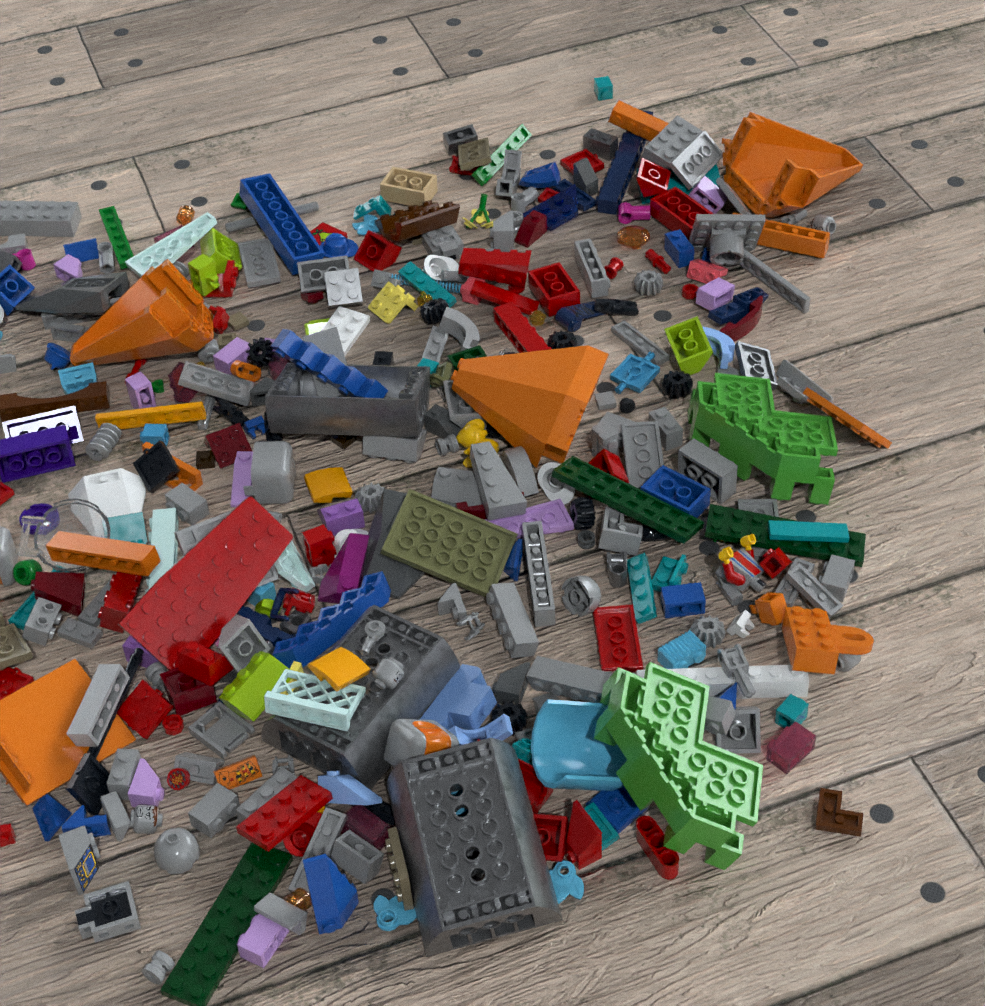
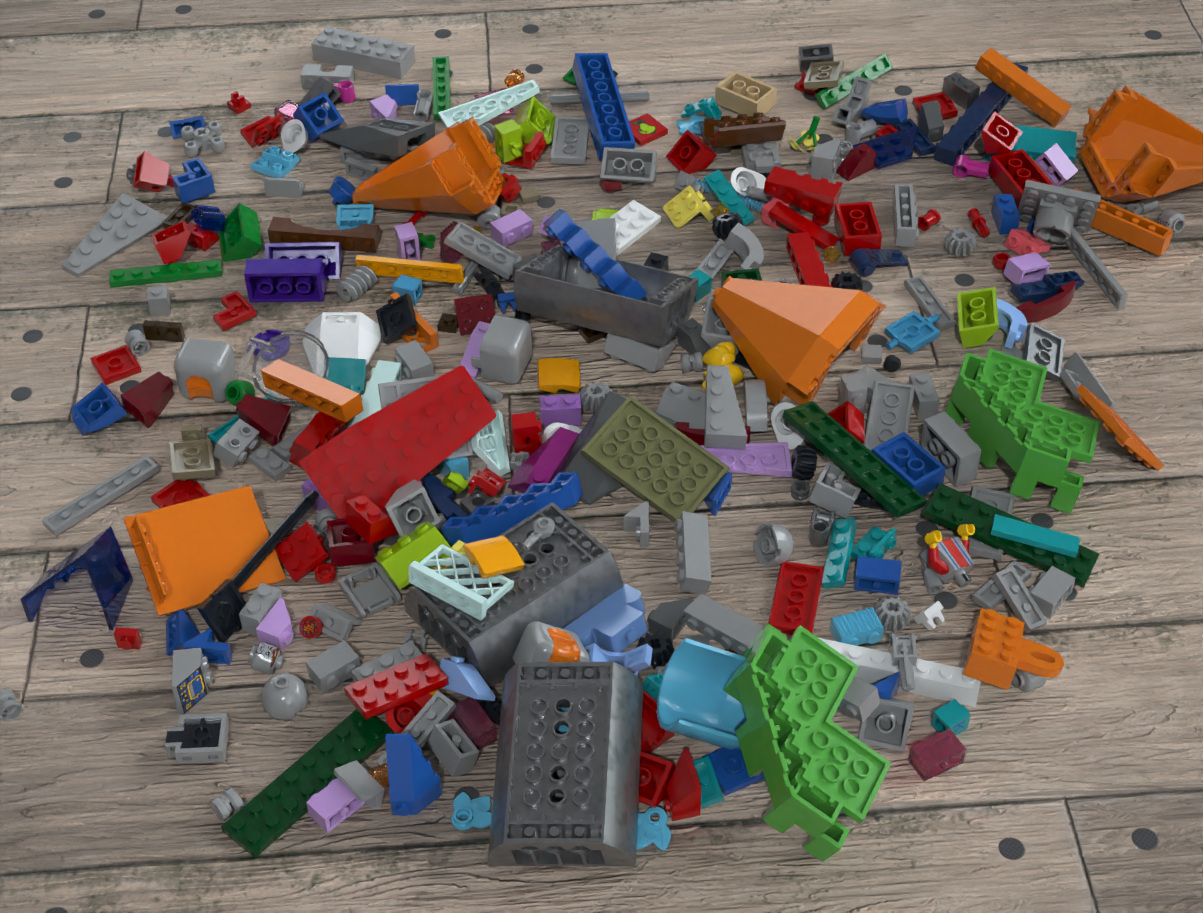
camera: 15 degrees right, 0 degrees up
light grey brick [66,664,130,747] -> none
light grey slope [100,791,131,842] -> none
orange tile [213,755,263,790] -> none
orange beam [230,360,261,382] -> none
black gear [245,337,276,368] -> none
dark blue piece [270,588,299,621] -> none
blue piece [320,233,359,258] -> none
brick [324,268,363,309] -> none
light grey head [372,657,404,690] -> none
dark tan plate [385,827,414,911] -> none
olive bracket [430,362,453,387] -> none
light grey piece [456,612,485,641] -> none
light grey brick [522,521,555,627] -> none
teal brick [594,76,613,101] -> none
black hinge [594,298,639,316] -> none
clear orange dish [617,225,650,249] -> none
red beam [636,816,679,880] -> none
light grey brick [640,115,703,172] -> none
black gear [662,370,693,399] -> none
light grey plate [668,130,723,190] -> none
light grey tile [716,177,753,215] -> none
orange brick [749,592,787,626] -> none
red brick [759,547,792,579] -> none
reddish brown plate [815,788,863,837] -> none

